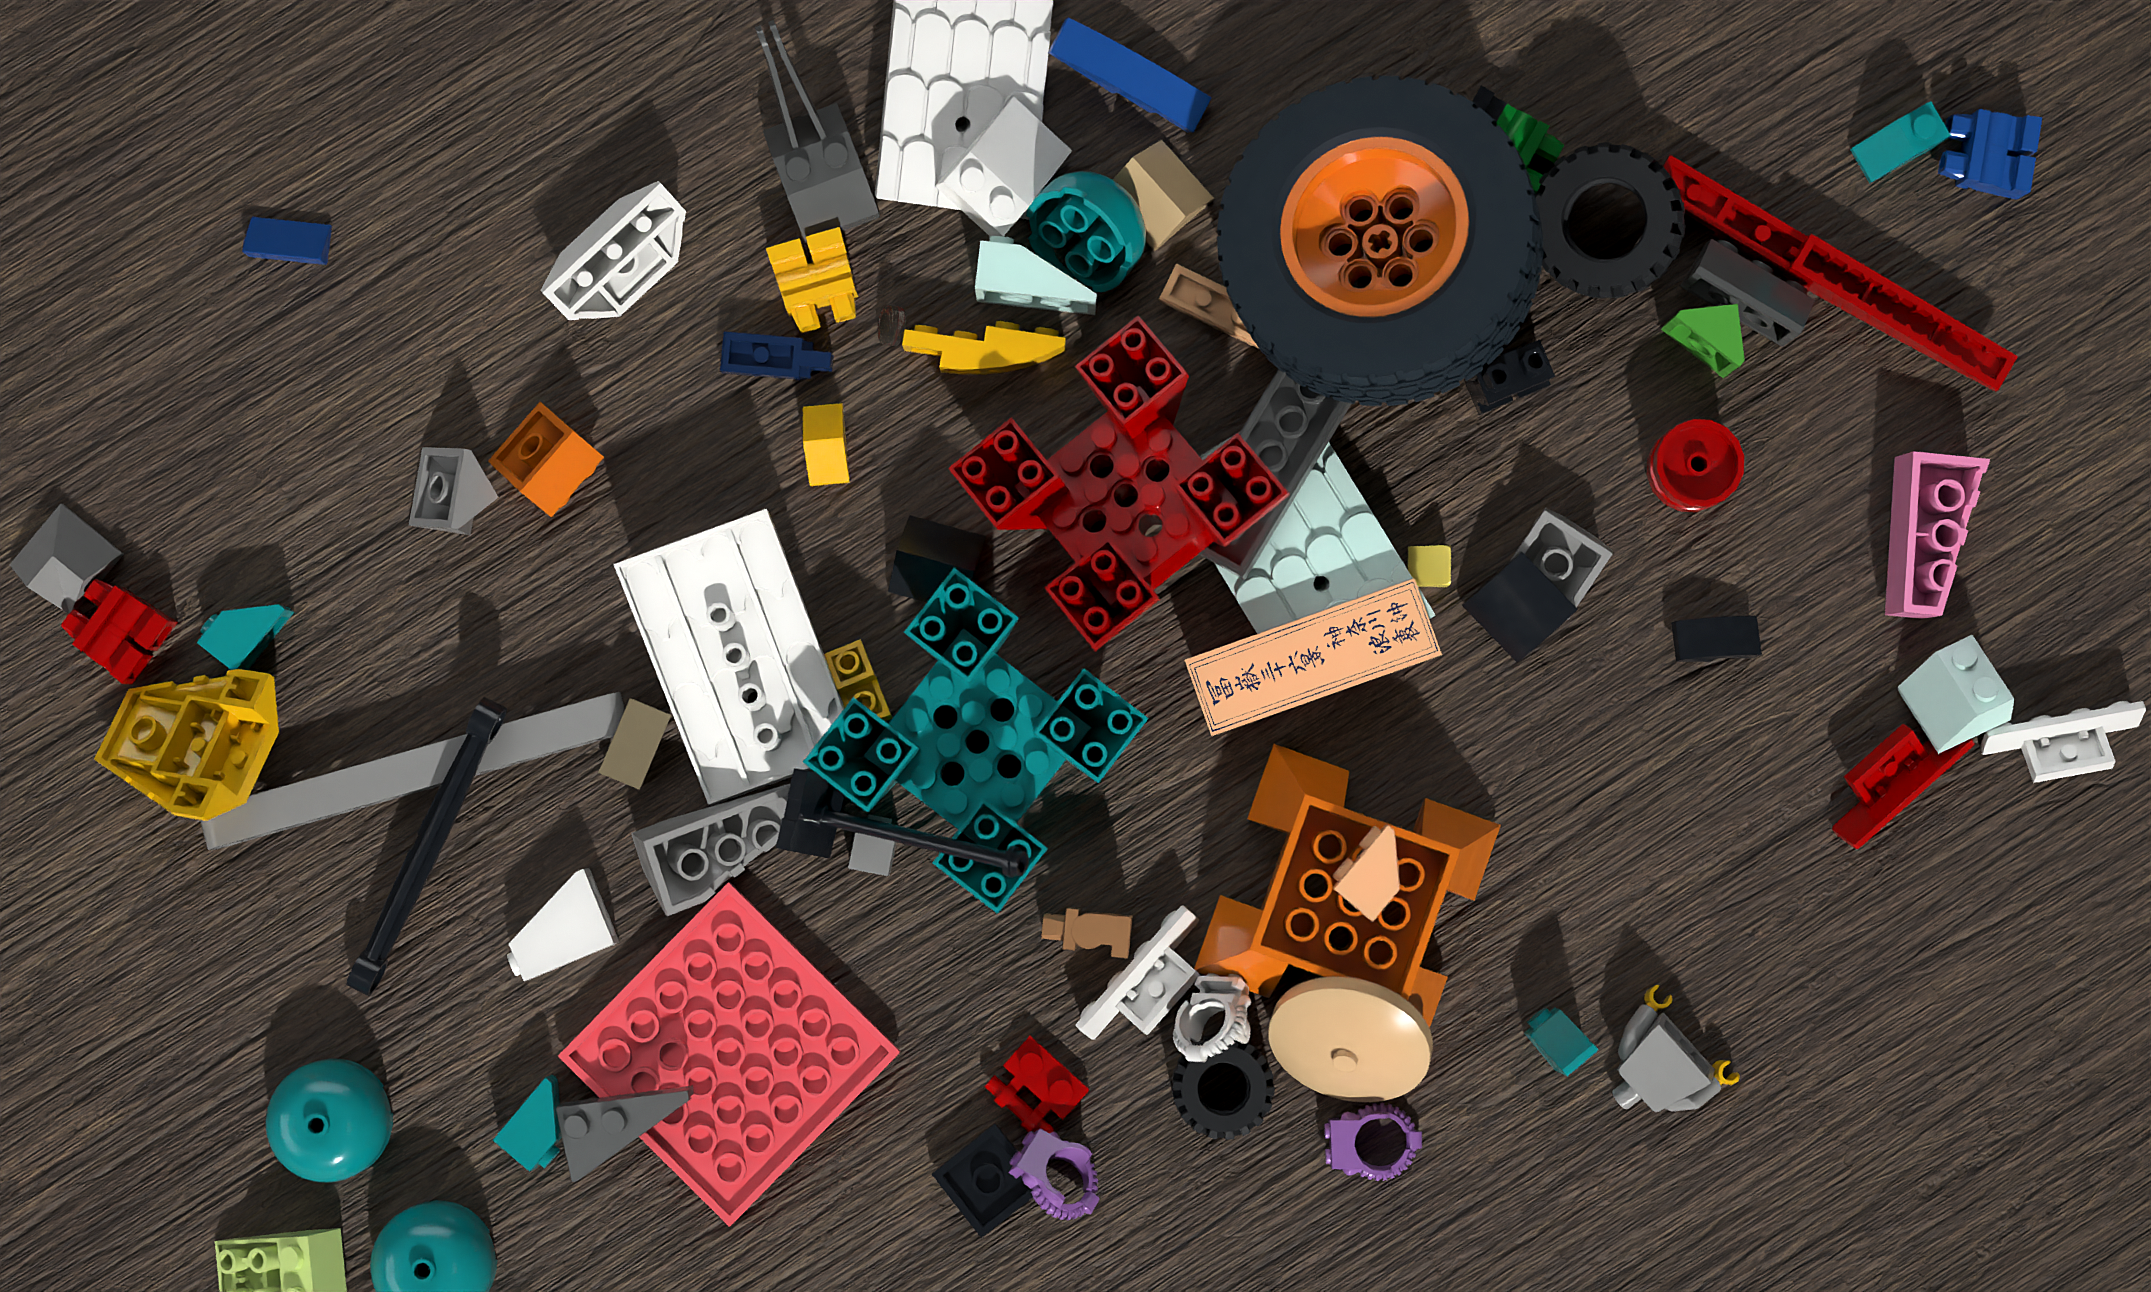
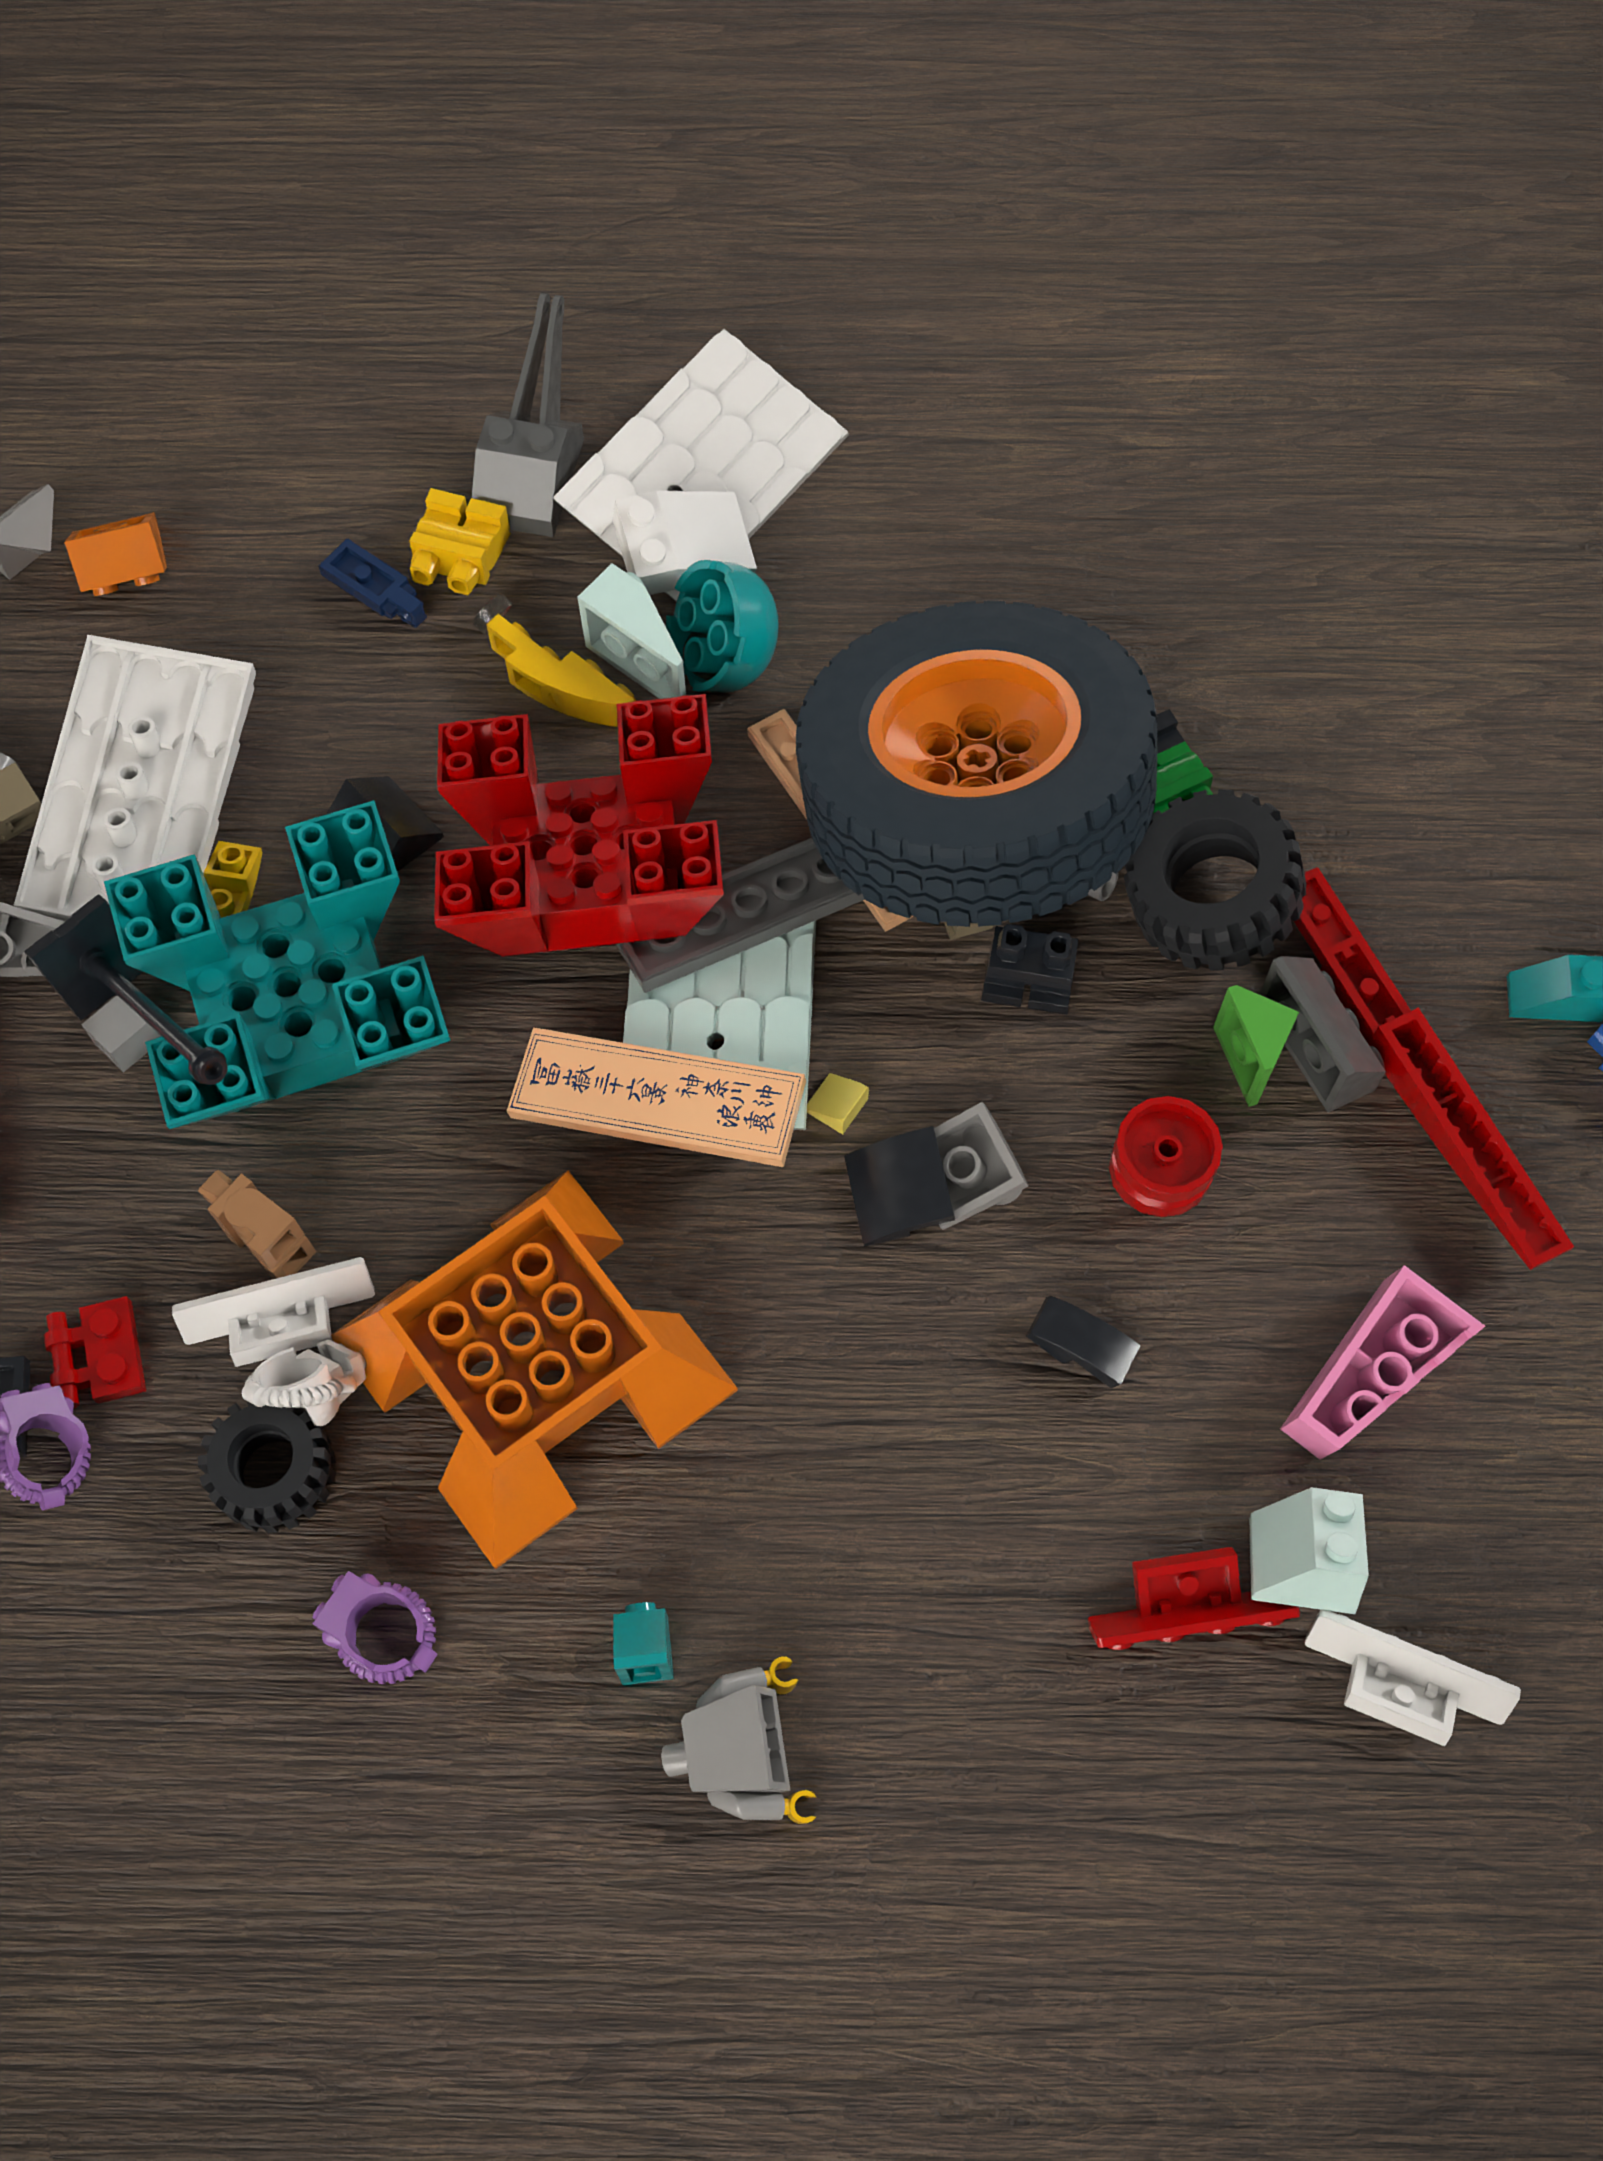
camera: 35 degrees right, 20 degrees down
blue slope [242,217,332,265] -> none
white wedge [540,181,686,320] -> none
yellow slope [803,403,850,486] -> none
blue slope [1048,18,1212,133] -> none
tan slope [1113,140,1214,251] -> none
tan dish [1269,977,1433,1102] -> none
light nougat slope [1332,824,1400,922] -> none

